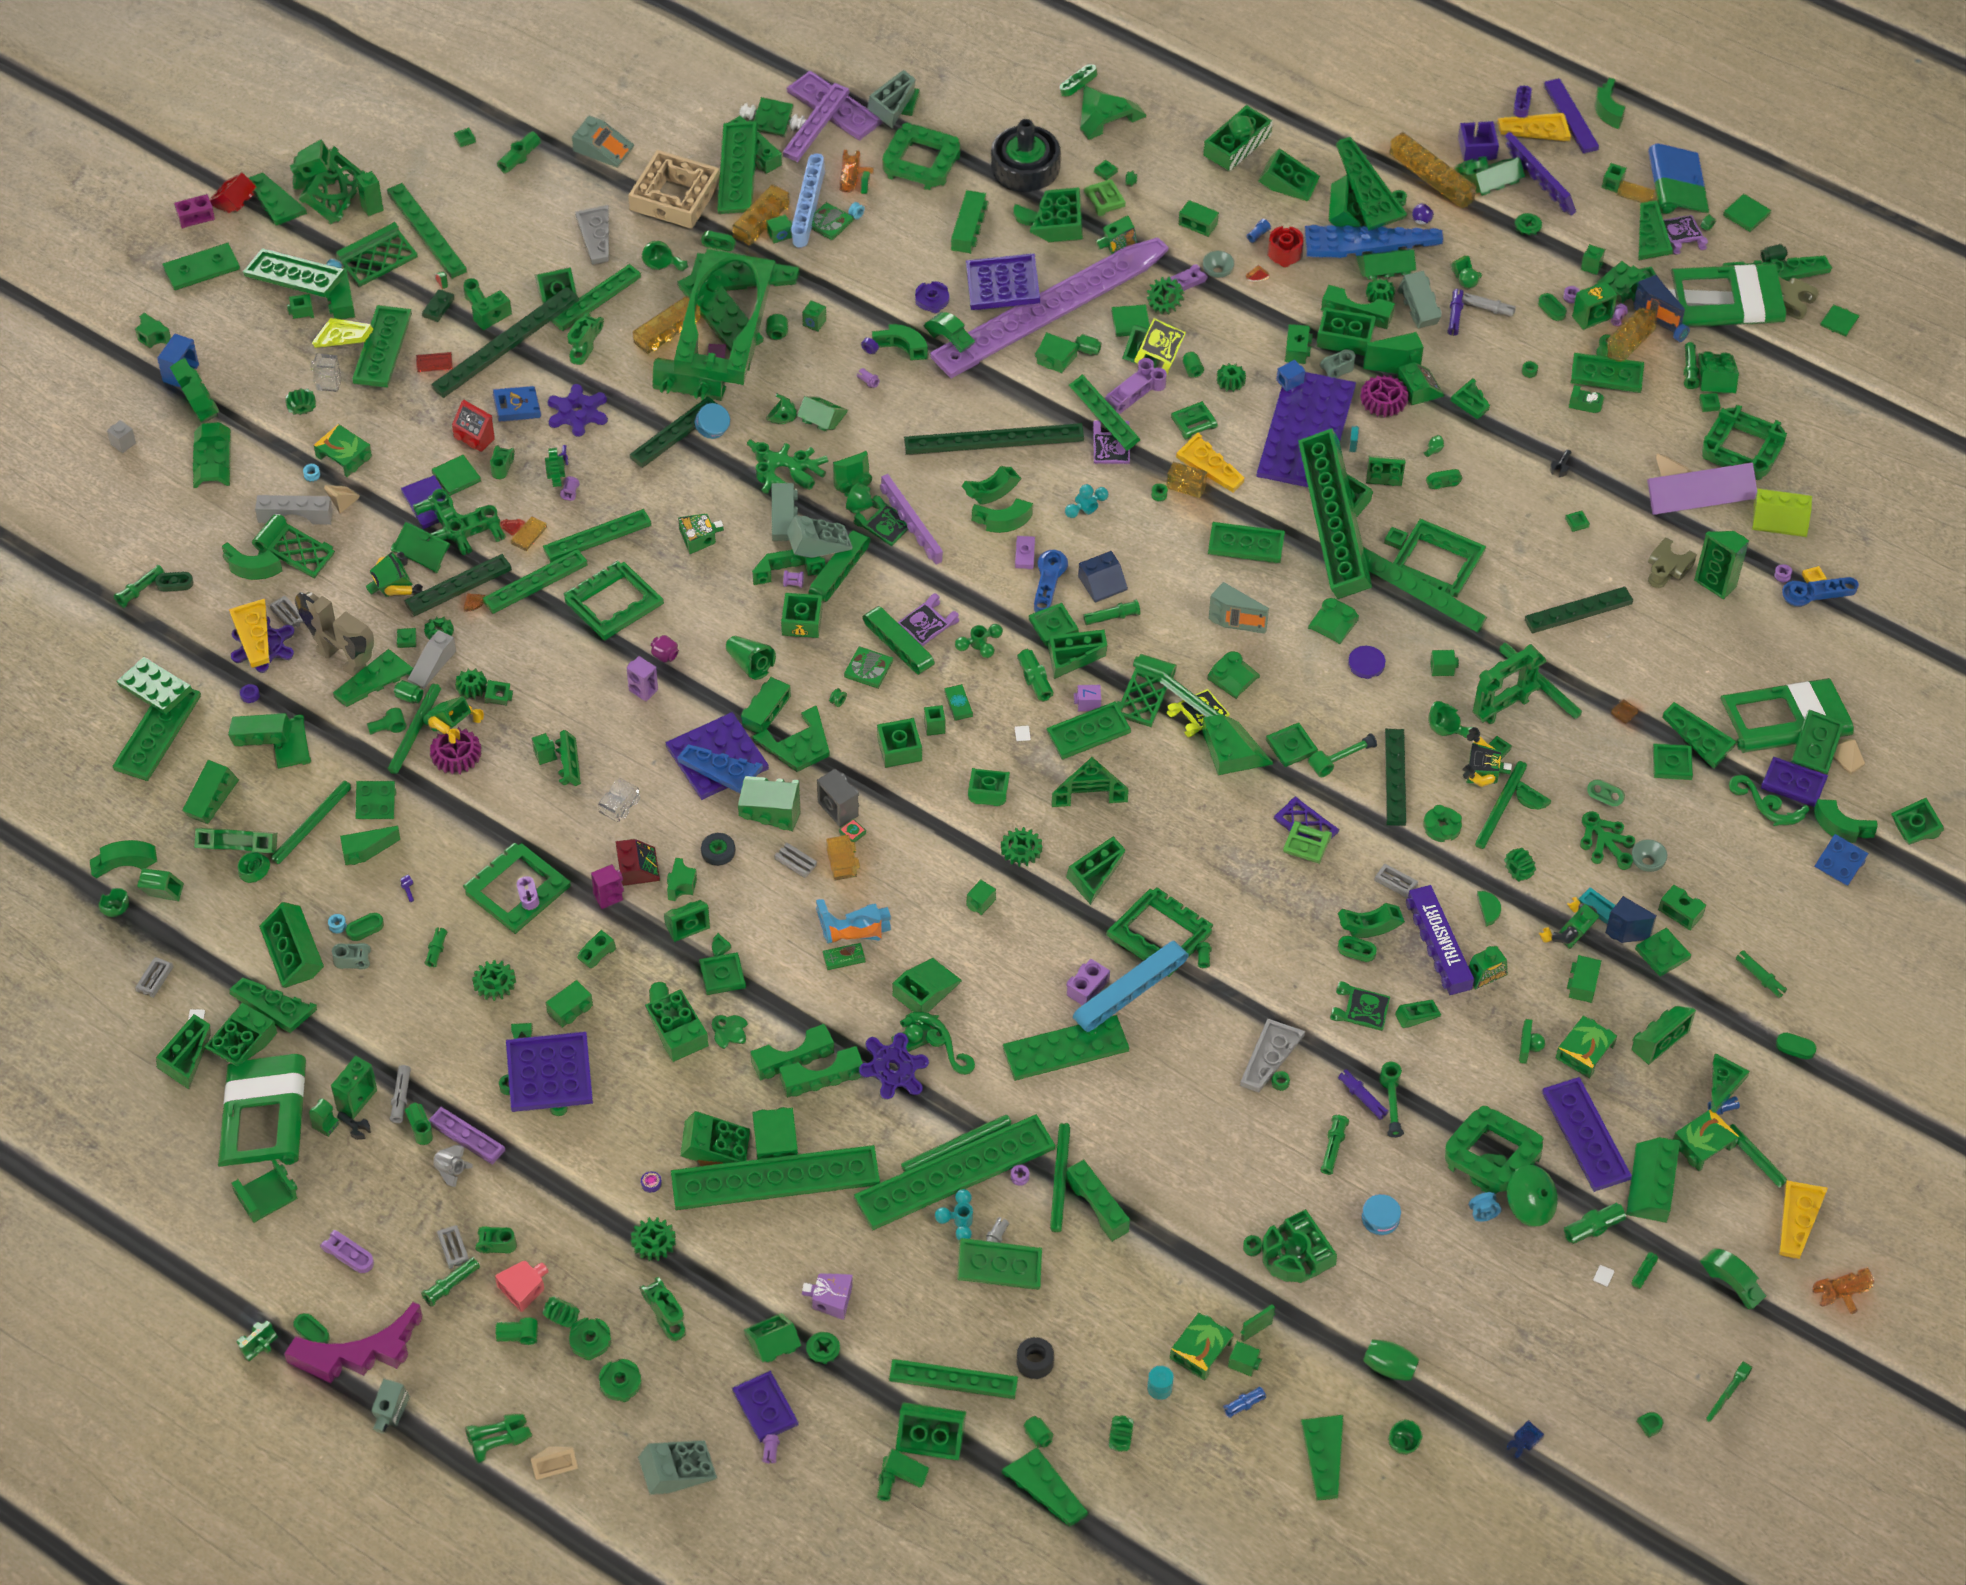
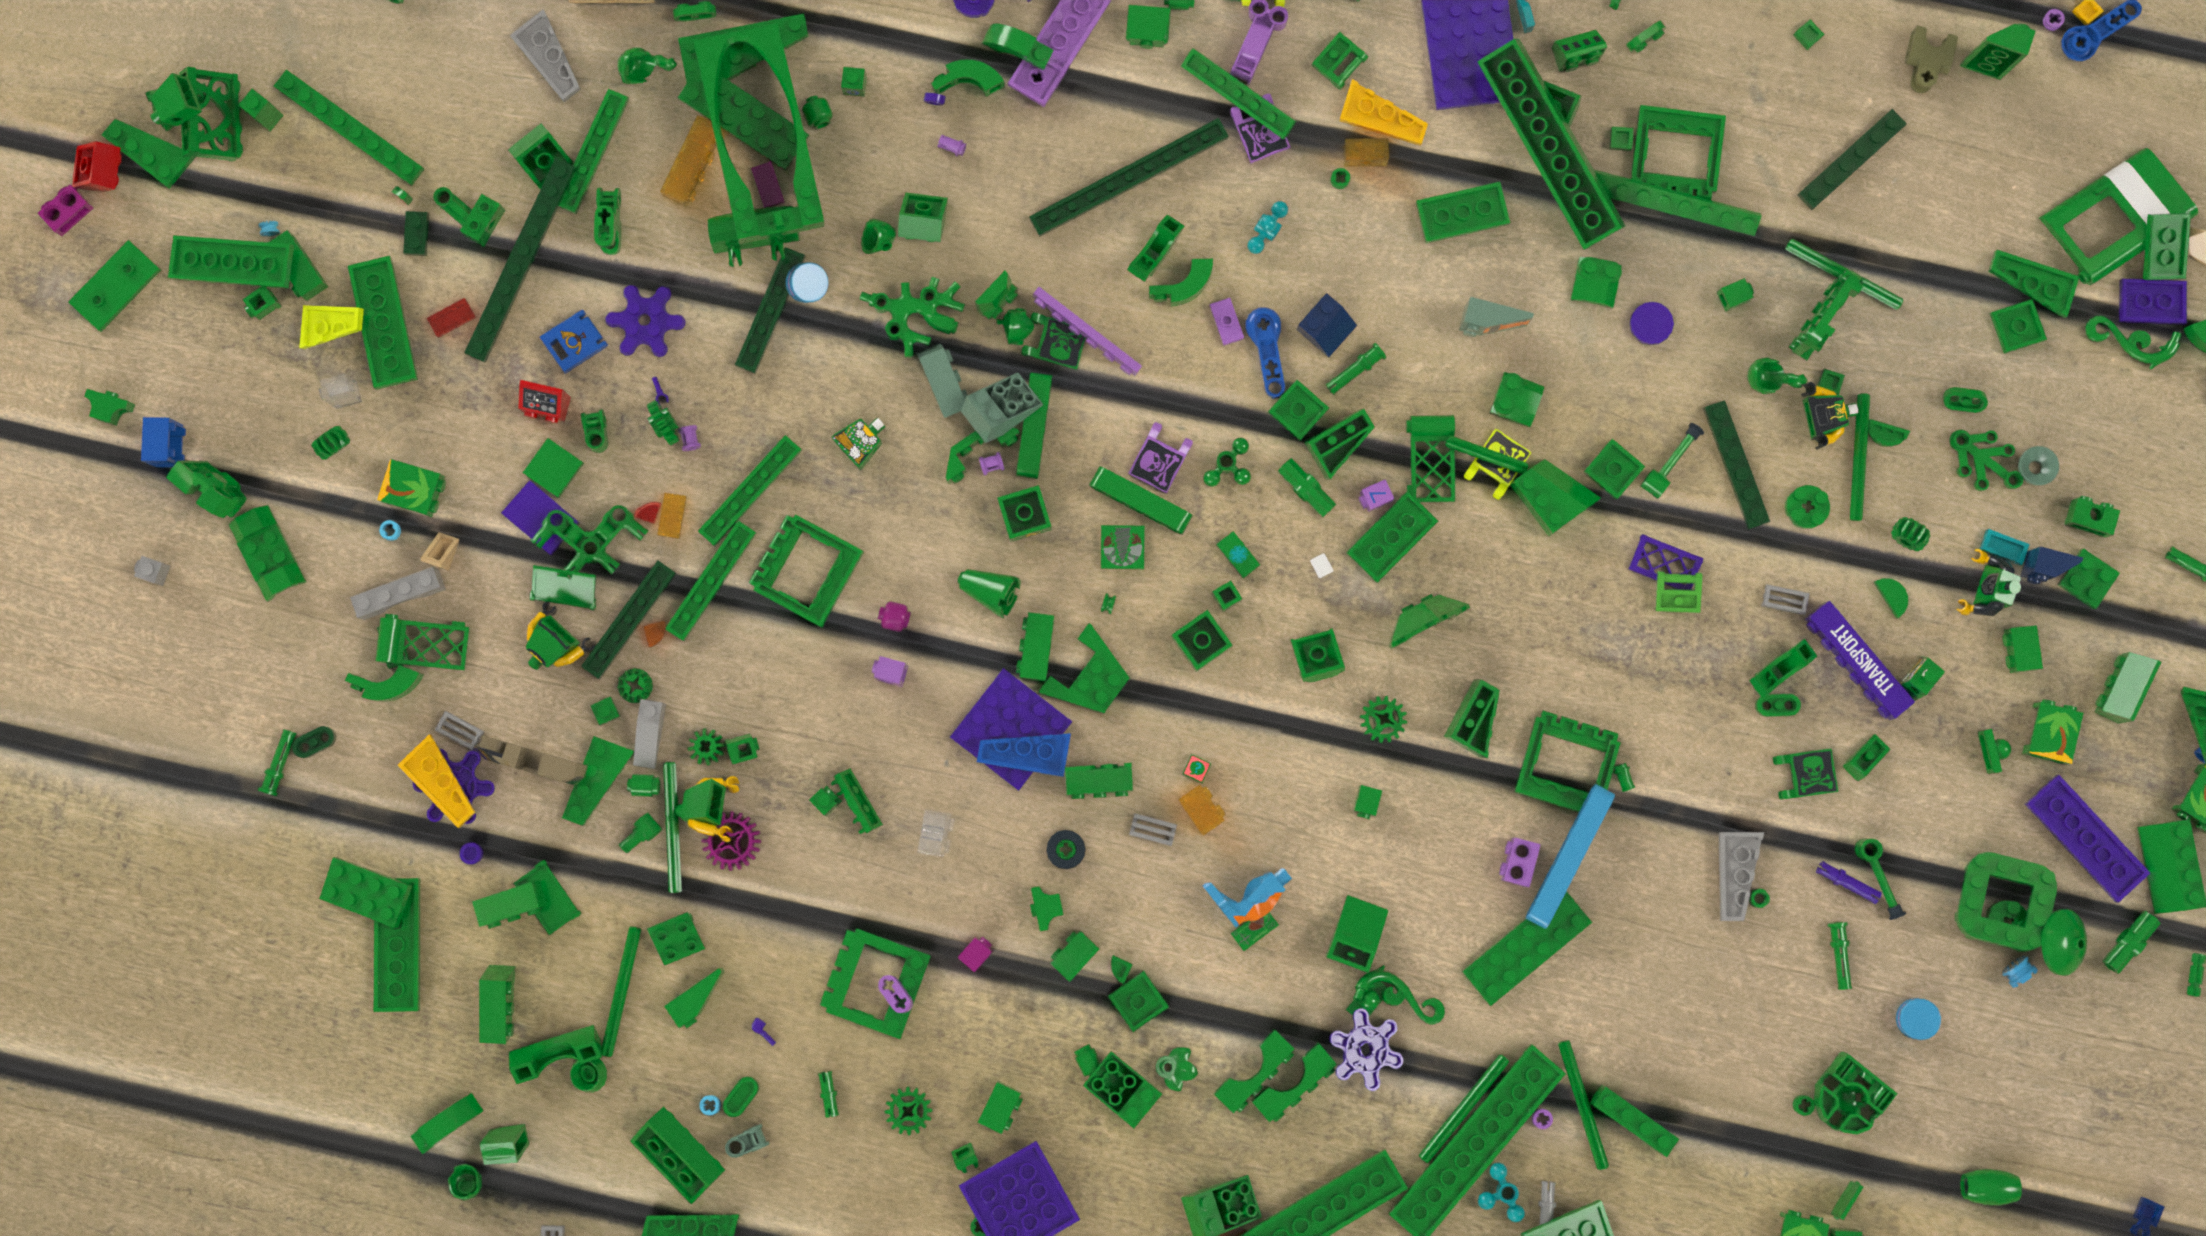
camera: 20 degrees left, 30 degrees up
green fence [336,222,418,287] -> none
green leg [577,930,616,969] -> none
dark red slope [615,839,660,886] -> none
green panel [752,1107,798,1159] -> none
dark grey brick [817,769,859,827] -> none
white sticker [1593,1265,1614,1286] -> none
clear orange tile [1611,699,1638,724] -> none

